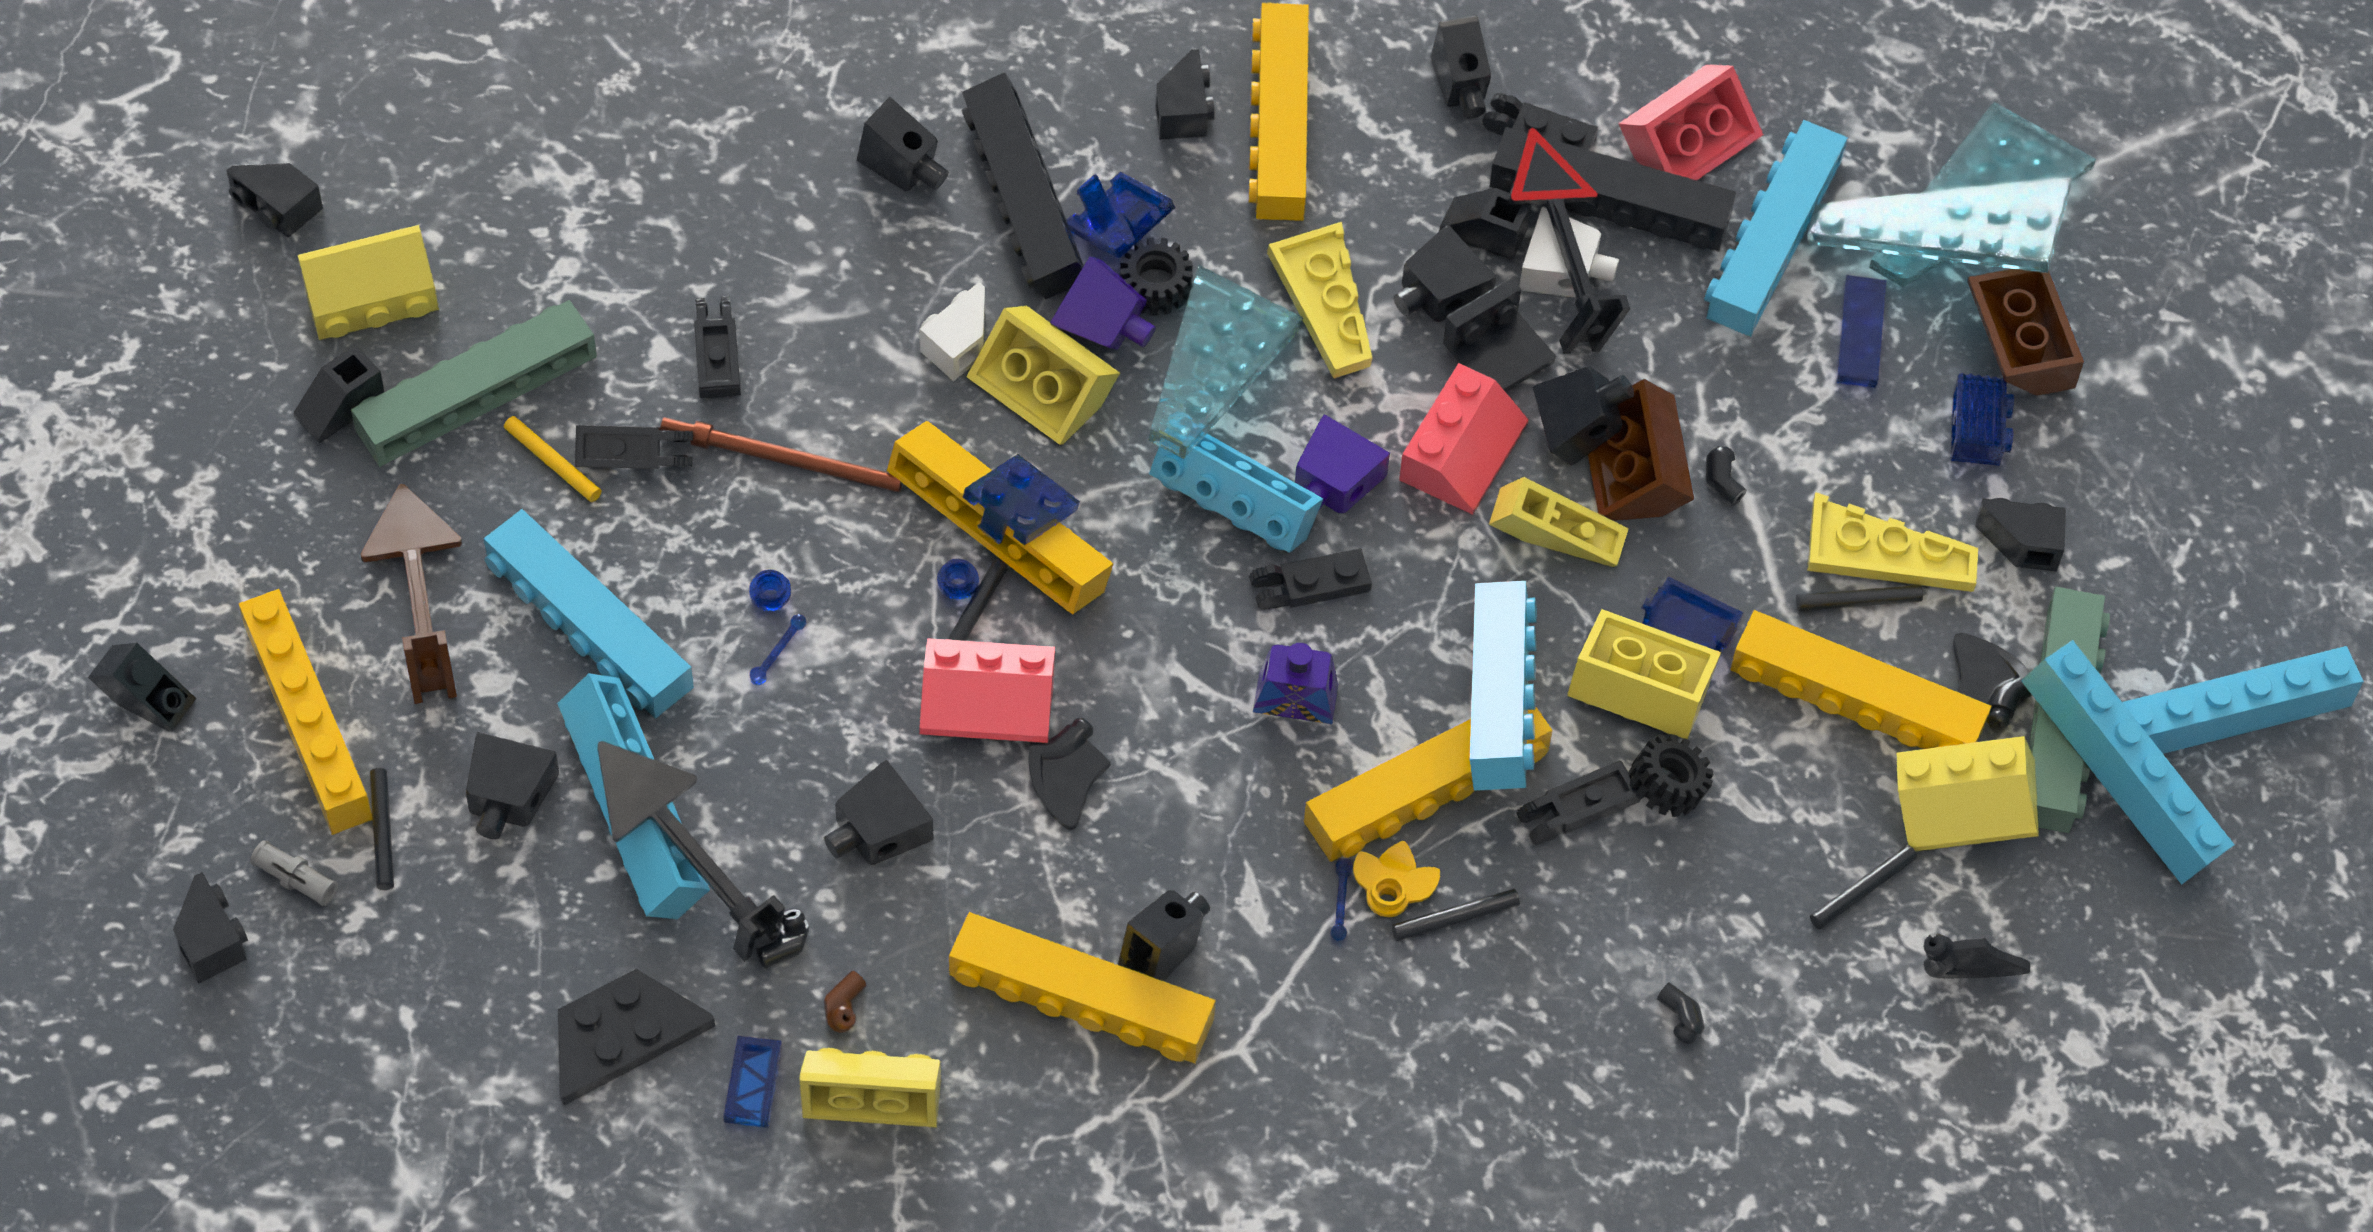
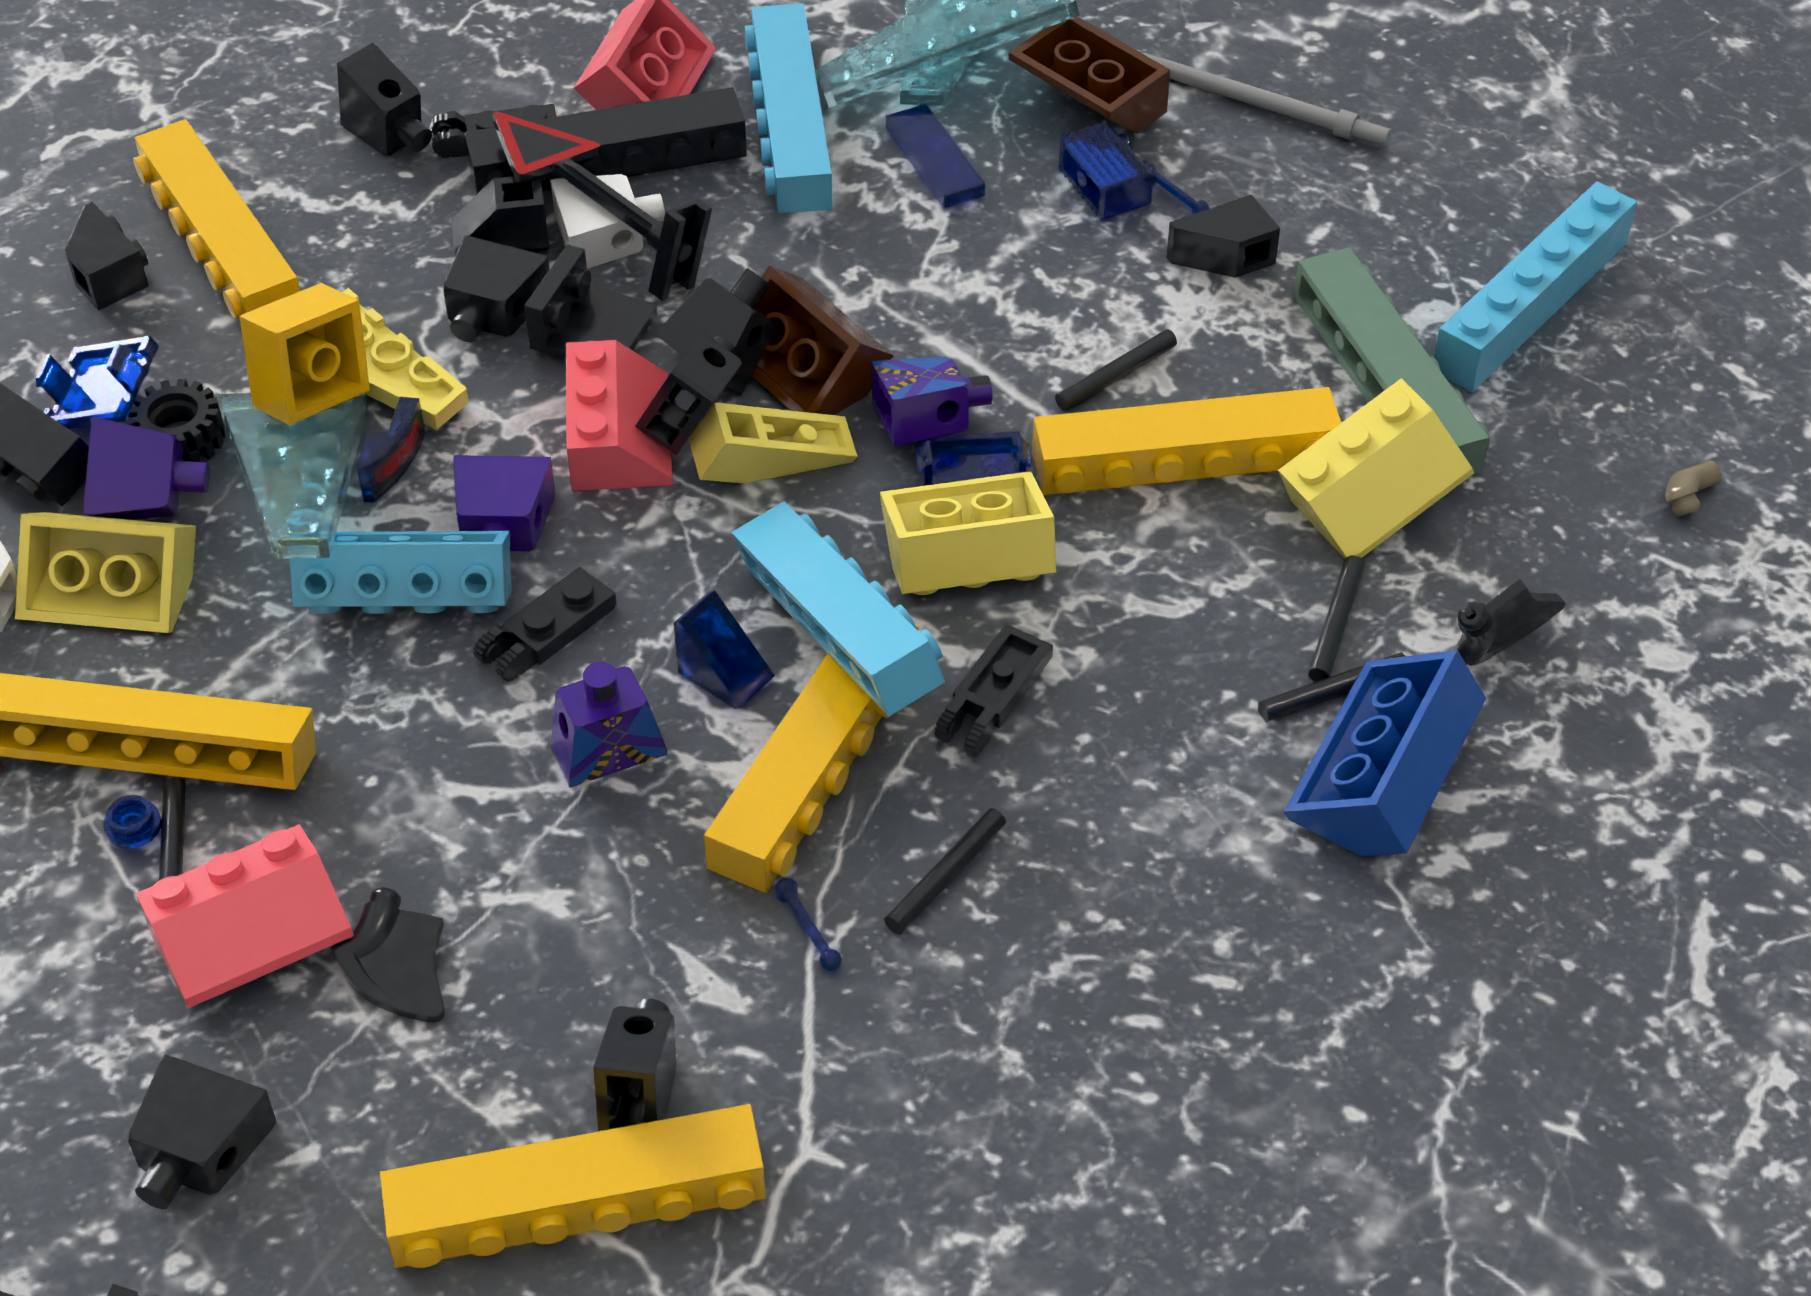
camera: 30 degrees left, 10 degrees down
clear blue piece [962,454,1080,545] -> none
yellow plate [1353,841,1440,917] -> none
black tyre [1629,734,1714,817] -> none
black arm [1657,982,1705,1044] -> none
black arm [1706,446,1747,505] -> none
light yellow wing [1807,492,1978,592] -> none
black arm [1953,633,2033,730] -> none
medium azure brick [2021,640,2235,885] -> none
none -> yellow brick [239,283,370,425]
none -> slope [356,397,426,503]
none -> black torso [635,334,742,455]
none -> clear blue slope [673,590,775,709]
none -> dark purple torso [871,357,993,446]
none -> clear blue hinge [1139,161,1210,214]
none -> light grey bar [1143,53,1392,147]
none -> black bar [1258,652,1405,722]
none -> blue slope [1283,650,1486,856]
none -> dark tan arm [1665,460,1721,517]

